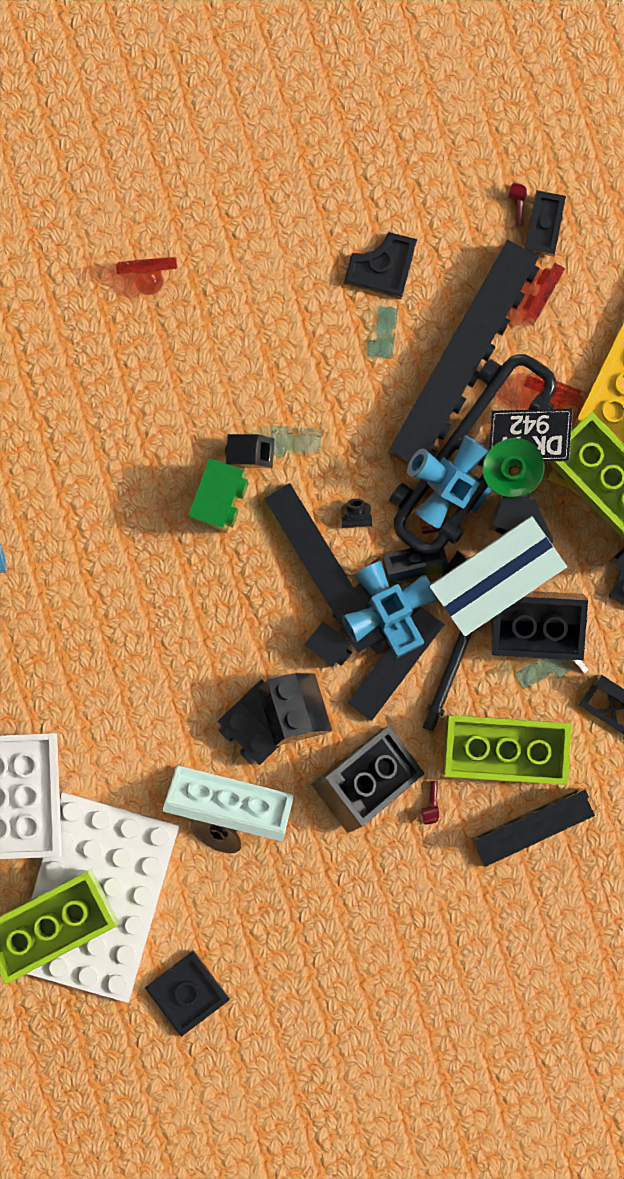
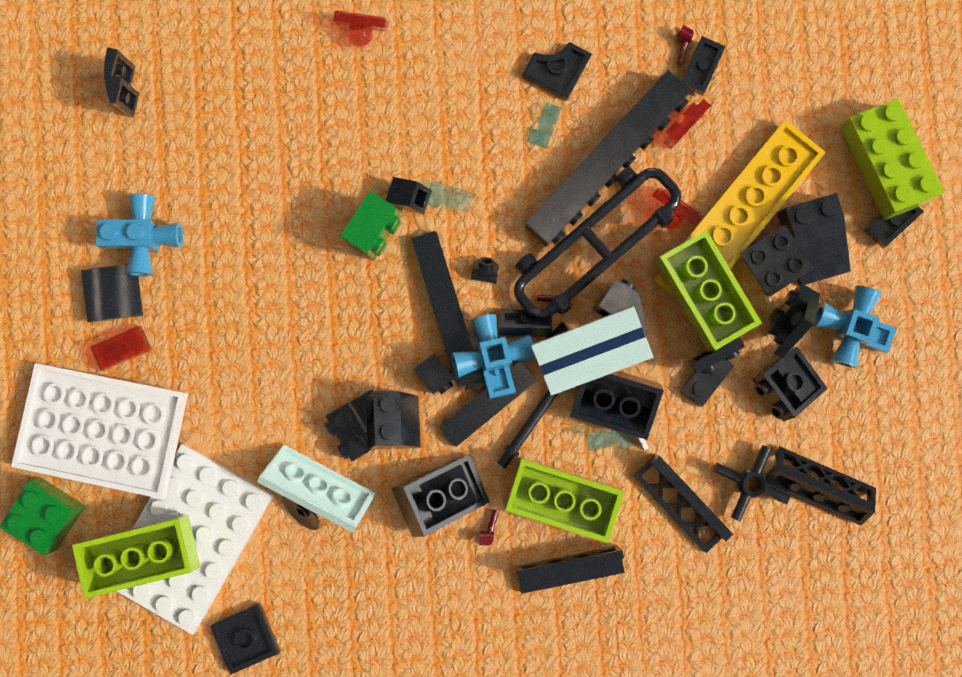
camera: 15 degrees right, 0 degrees up
dark azure brick [407,435,491,528] -> none
green dish [483,438,545,498] -> none
black sticker [489,409,573,461] -> none

